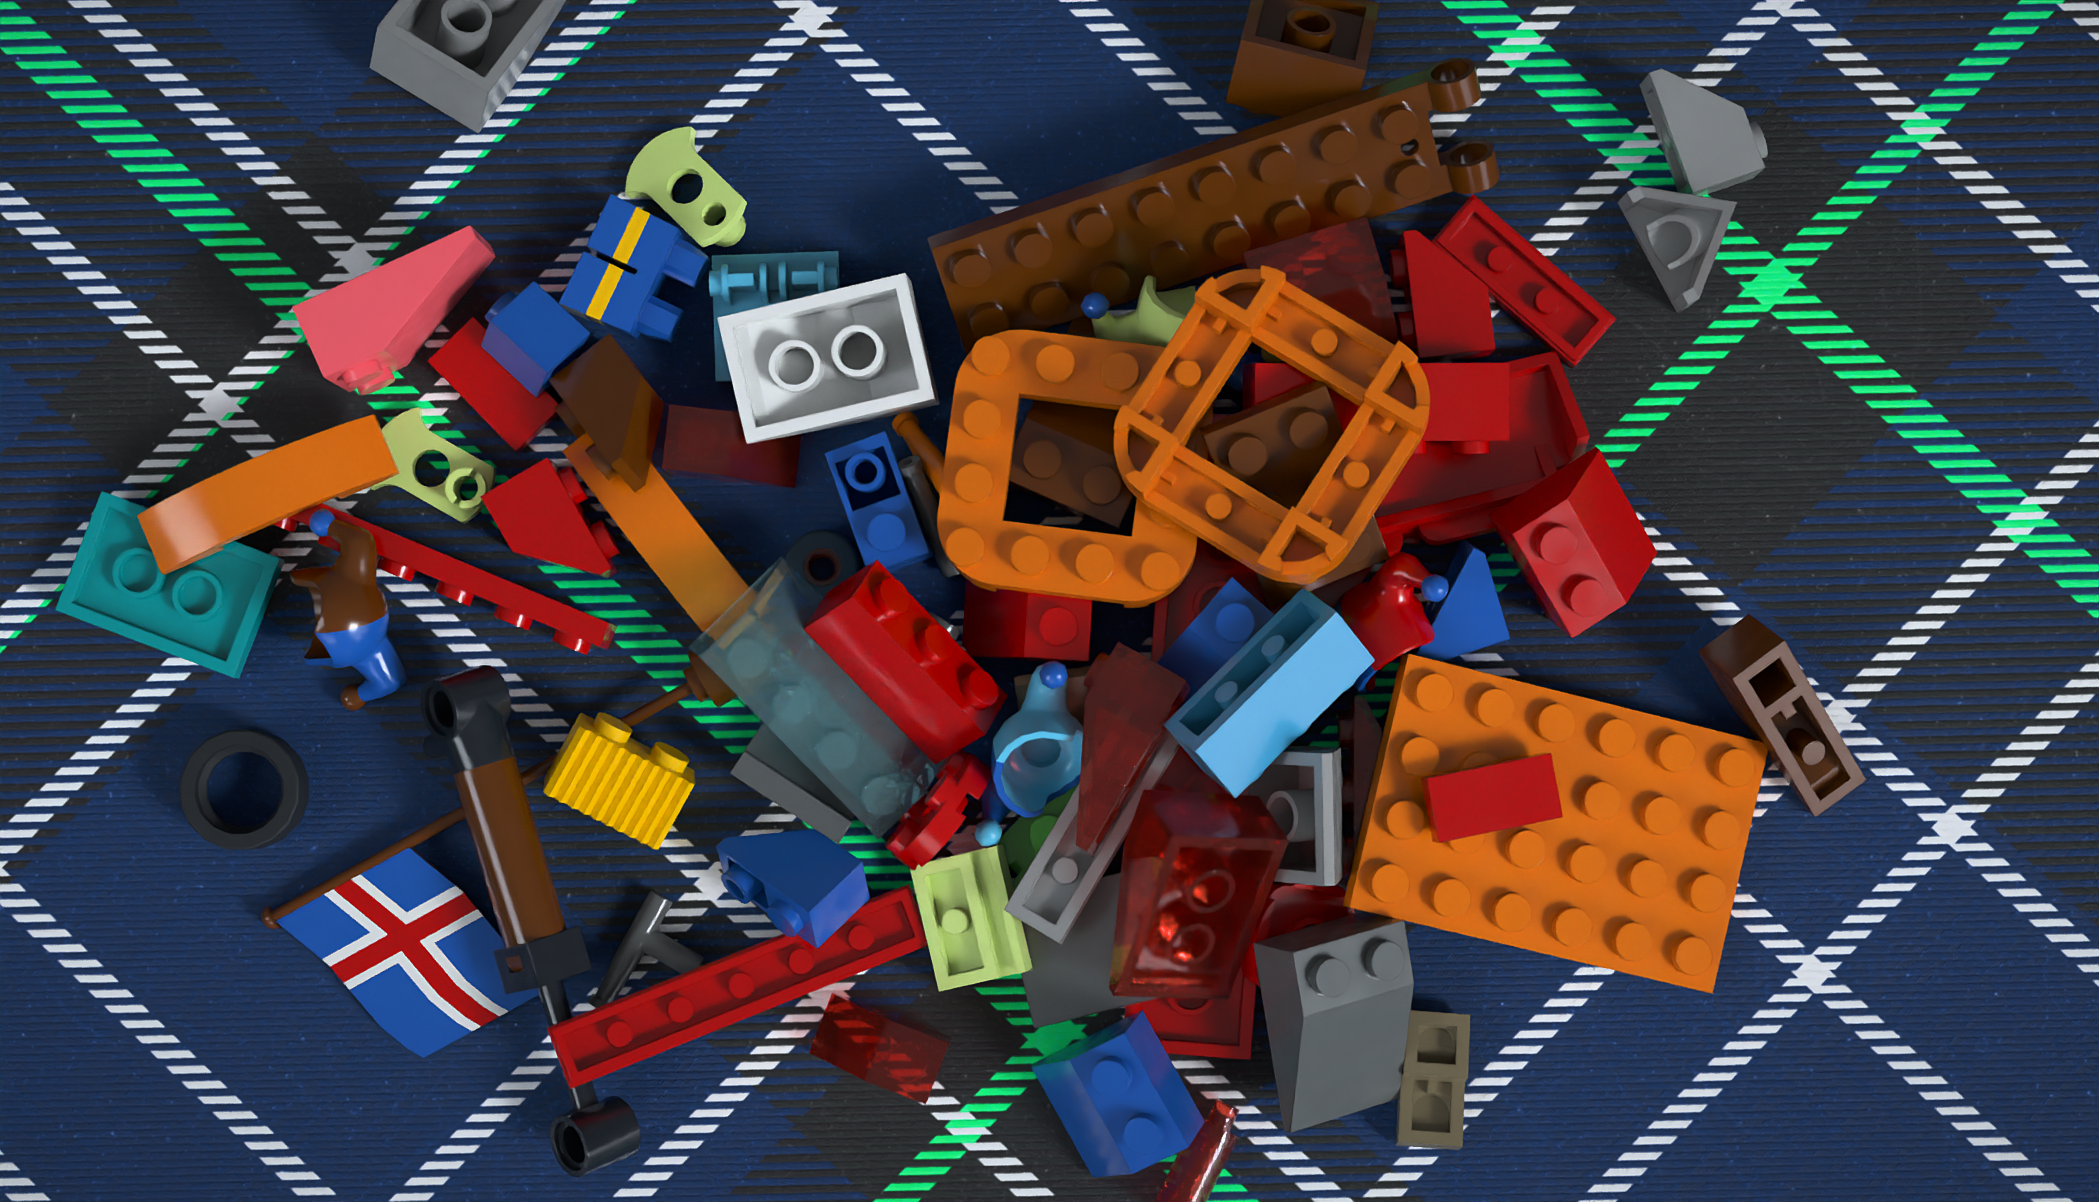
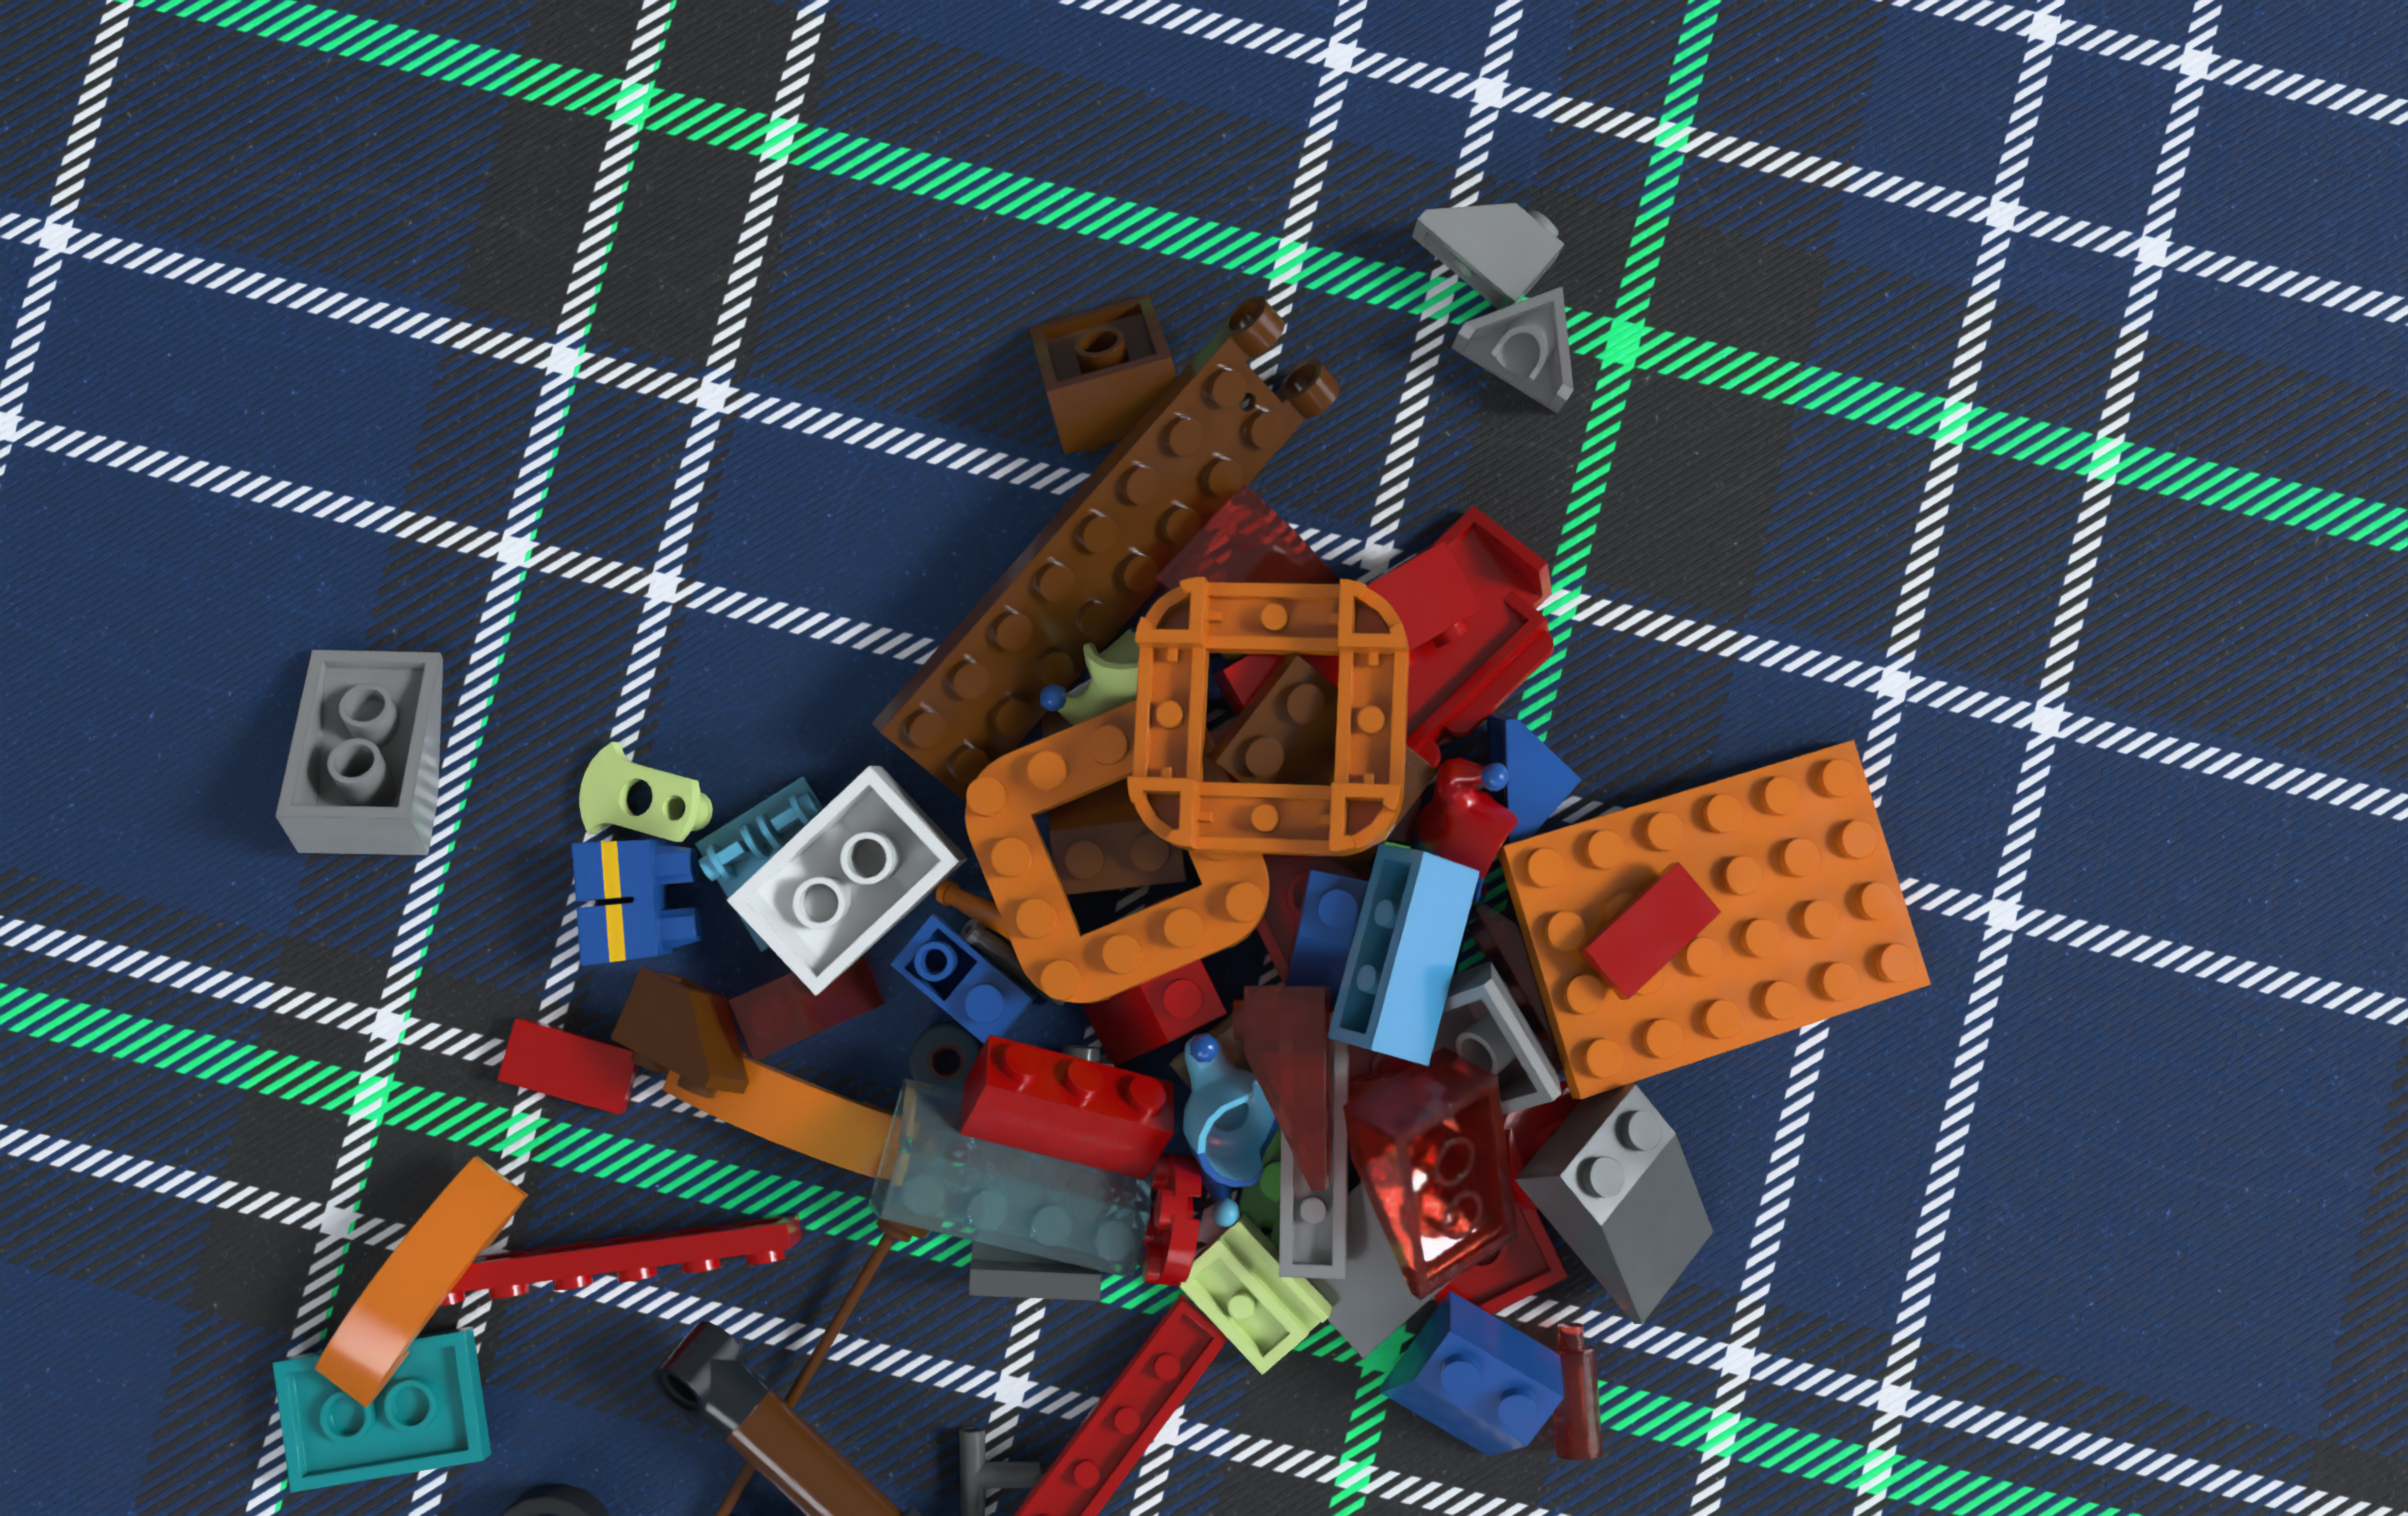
camera: 30 degrees left, 0 degrees up
piece [289,508,407,711] -> none
coral slope [292,225,496,395] -> none
yellowish green piece [371,407,496,524] -> none
red slope [480,458,620,578] -> none
blue brick [481,281,590,398] -> none
yellow brick [543,712,695,850] -> none
blue slope [716,829,870,949] -> none
clear red slope [809,992,951,1104] -> none
red slope [1389,230,1495,363] -> none
dark tan slope [1396,1010,1470,1150] -> none
red tile [1431,194,1616,368] -> none
red slope [1488,447,1657,638] -> none
reddish brown slope [1698,614,1866,818] -> none

